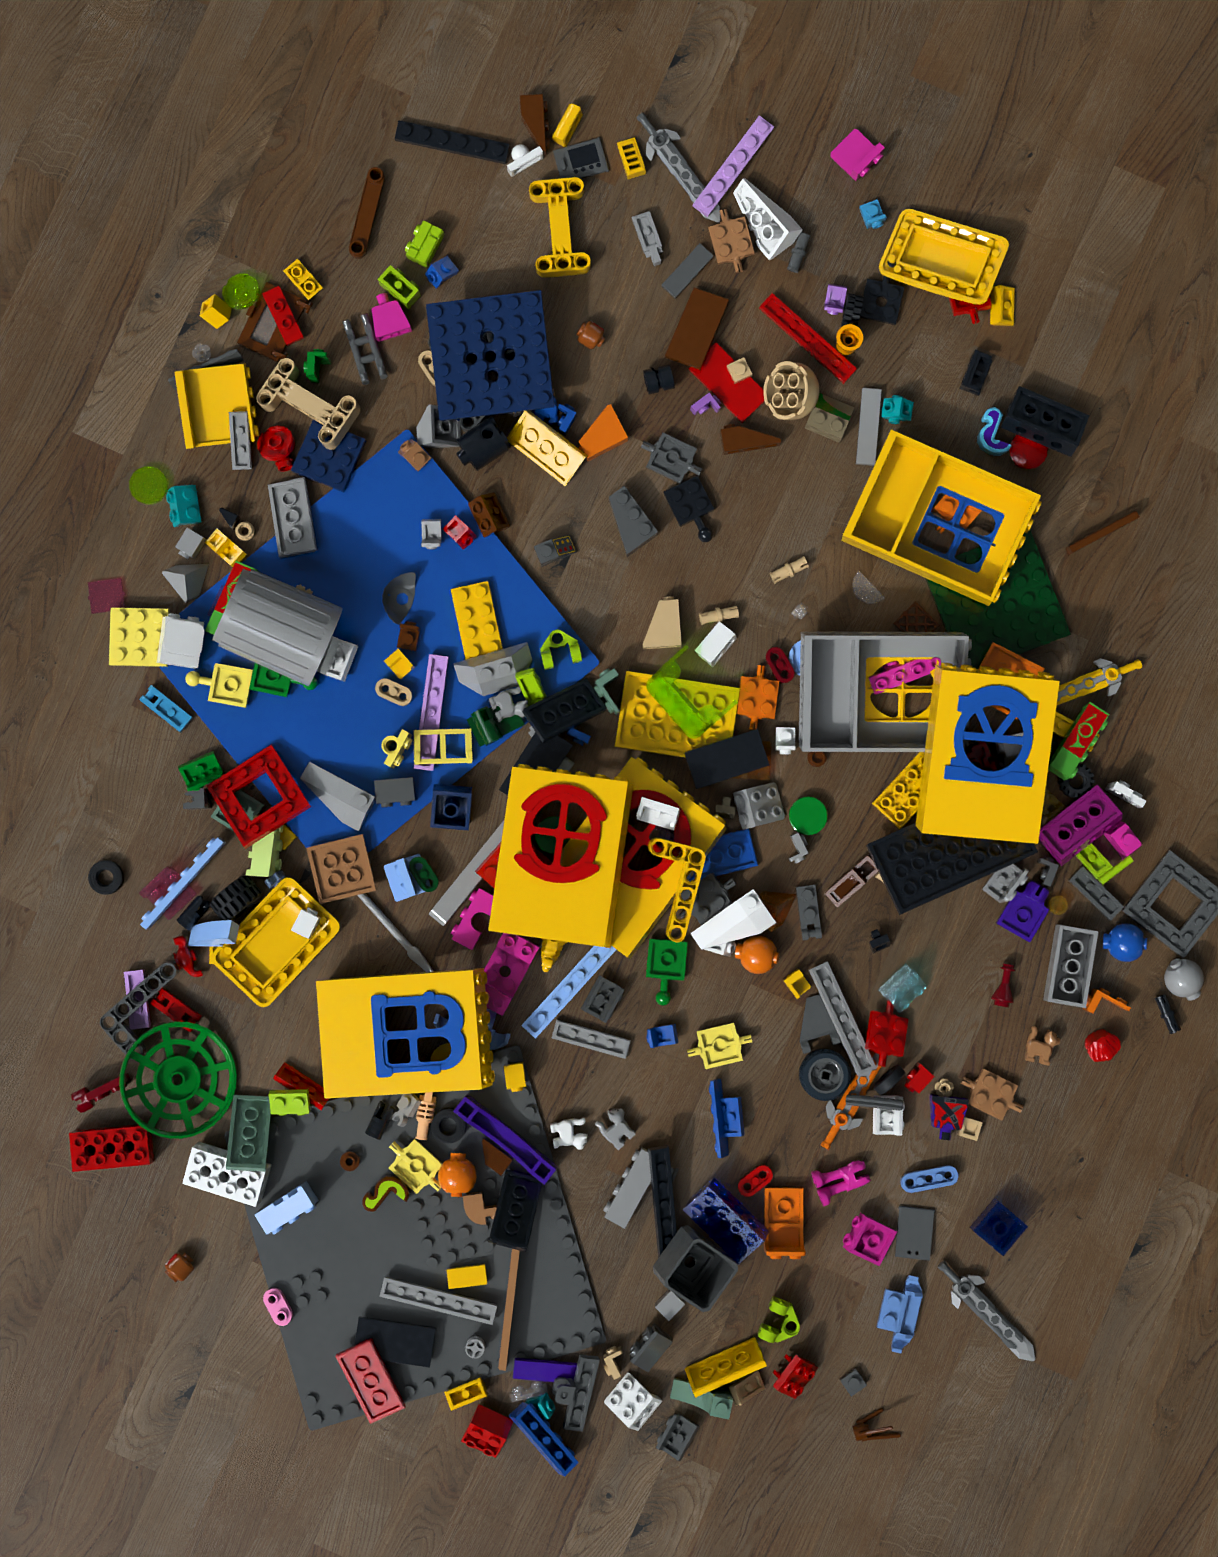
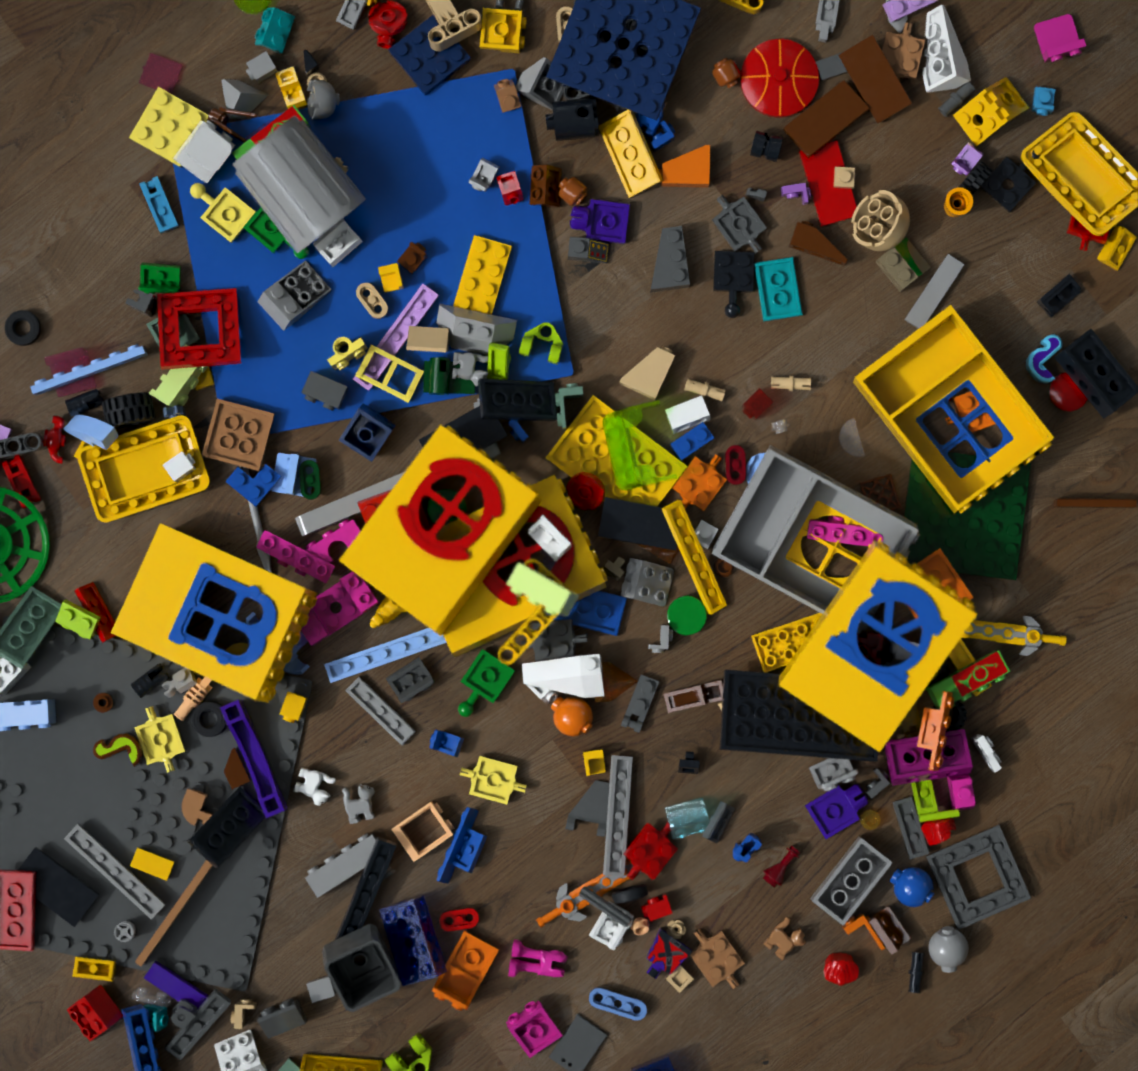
camera: 30 degrees right, 0 degrees up
light grey tile [268,477,317,559] -> none
light grey wedge [300,762,376,831] -> none
dark grey piece [382,572,416,625] -> none
orange brick [438,1153,477,1197] -> none
red plate [759,293,857,384] -> none
wheel [799,1049,851,1101] -> none
teal brick [881,395,914,424] -> none
none -> reddish brown plant [208,106,258,143]
none -> blue plate [225,464,281,507]
none -> dark pink bracket [256,531,335,583]
none -> light grey slope [258,261,332,331]
none -> light grey cylinder [307,80,340,120]
none -> light nougat window [391,801,455,862]
none -> tan slope [406,326,449,352]
none -> yellow plate [479,8,527,53]
none -> yellowish green wedge [507,563,579,616]
none -> dark orange head [558,177,588,206]
none -> red tile [566,472,605,510]
none -> dark purple plate [570,199,630,244]
none -> light nougat plate [630,917,650,935]
none -> yellow plate [662,500,727,615]
none -> blue brick [670,422,714,461]
none -> dark grey plate [702,801,735,843]
none -> blue animal [733,833,762,863]
none -> red dish [740,39,819,118]
none -> clear red brick [742,388,773,420]
none -> dark grey tile [745,188,767,202]
none -> teal tile [754,257,803,322]
none -> reddish brown tile [838,35,912,123]
none -> reddish brown bracket [869,906,911,955]
none -> orange bracket [917,691,954,771]
none -> red hair [921,818,957,846]
none -> yellow bracket [953,77,1029,147]

